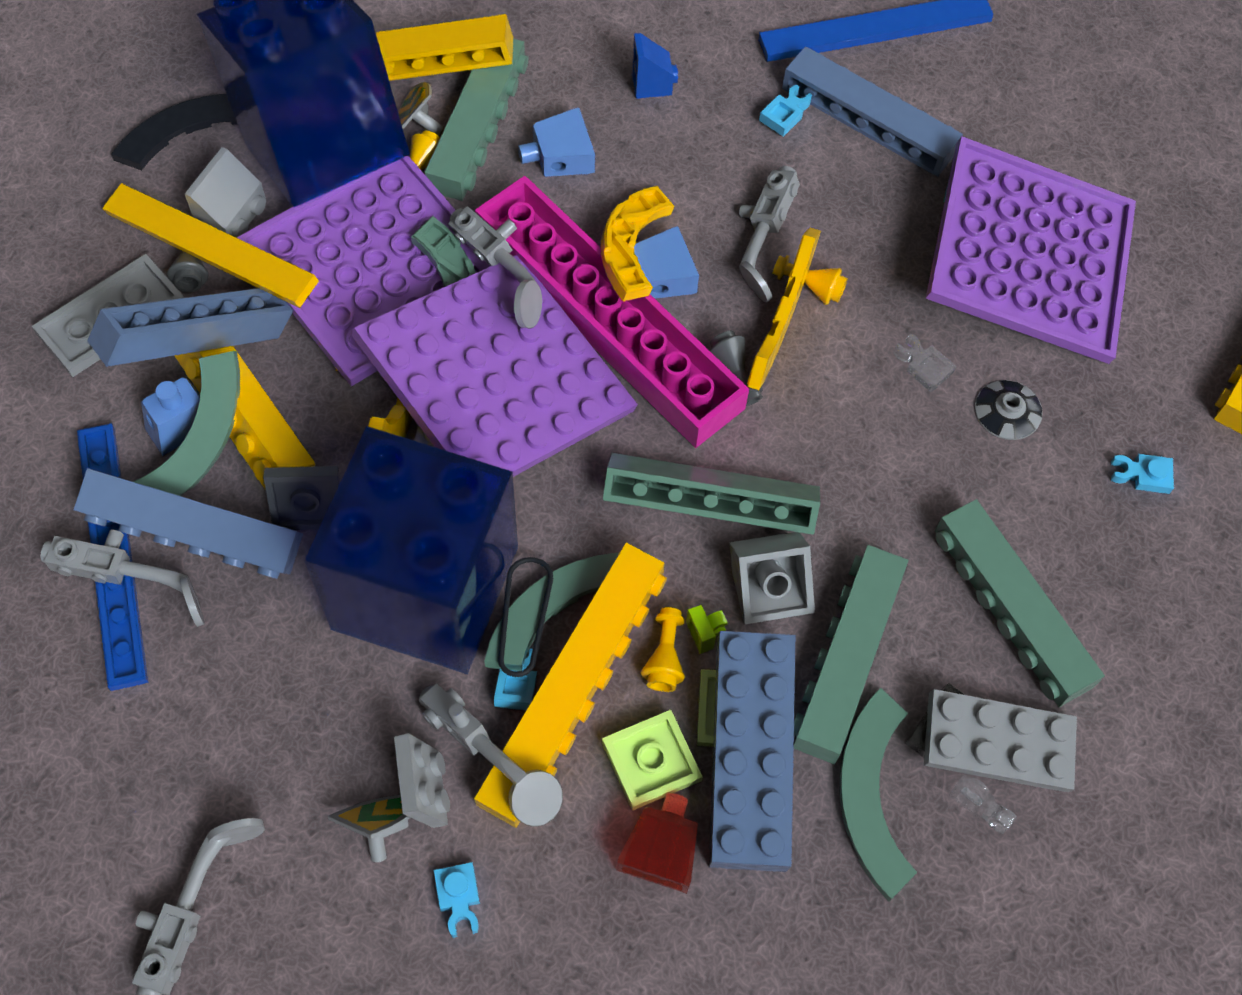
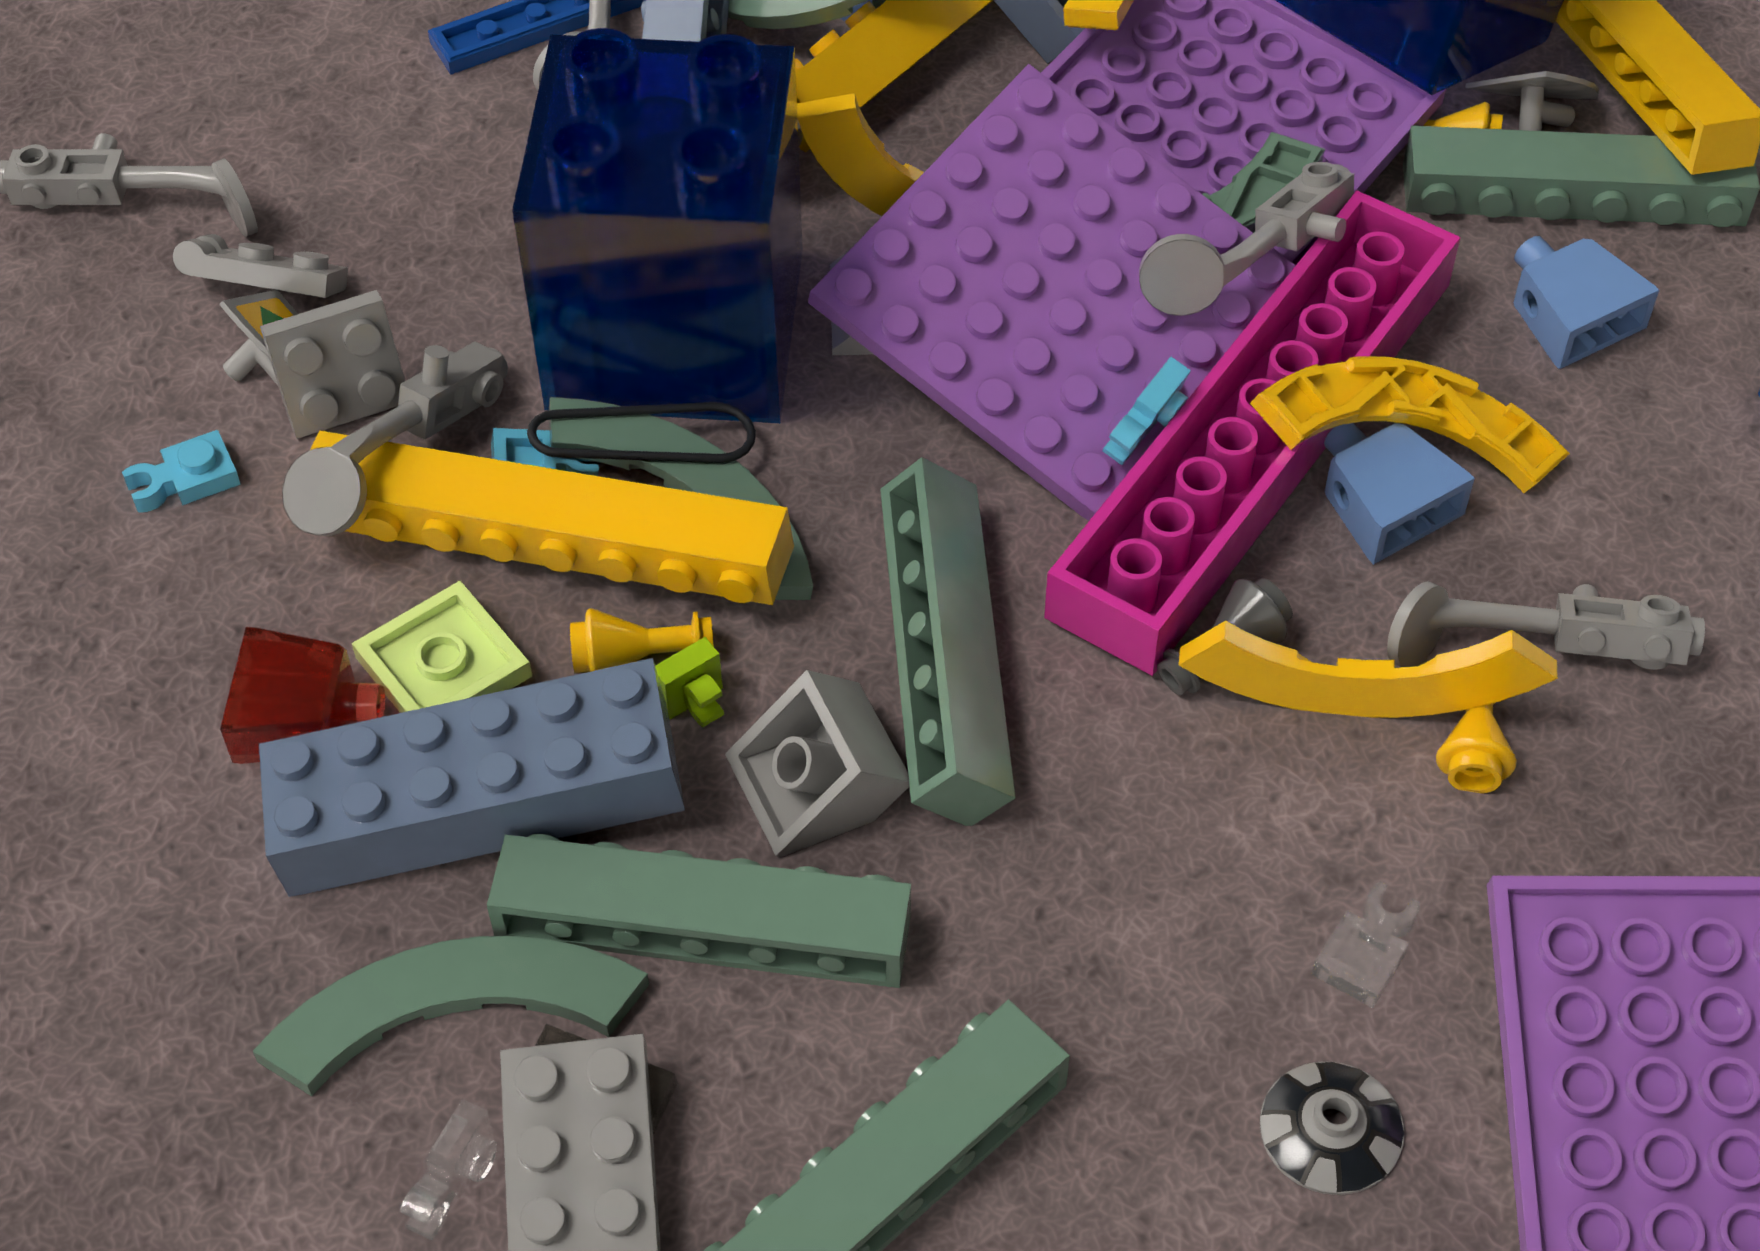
camera: 80 degrees right, 10 degrees down
none -> light grey plate [173,234,348,298]
none -> medium azure plate [1102,357,1191,465]

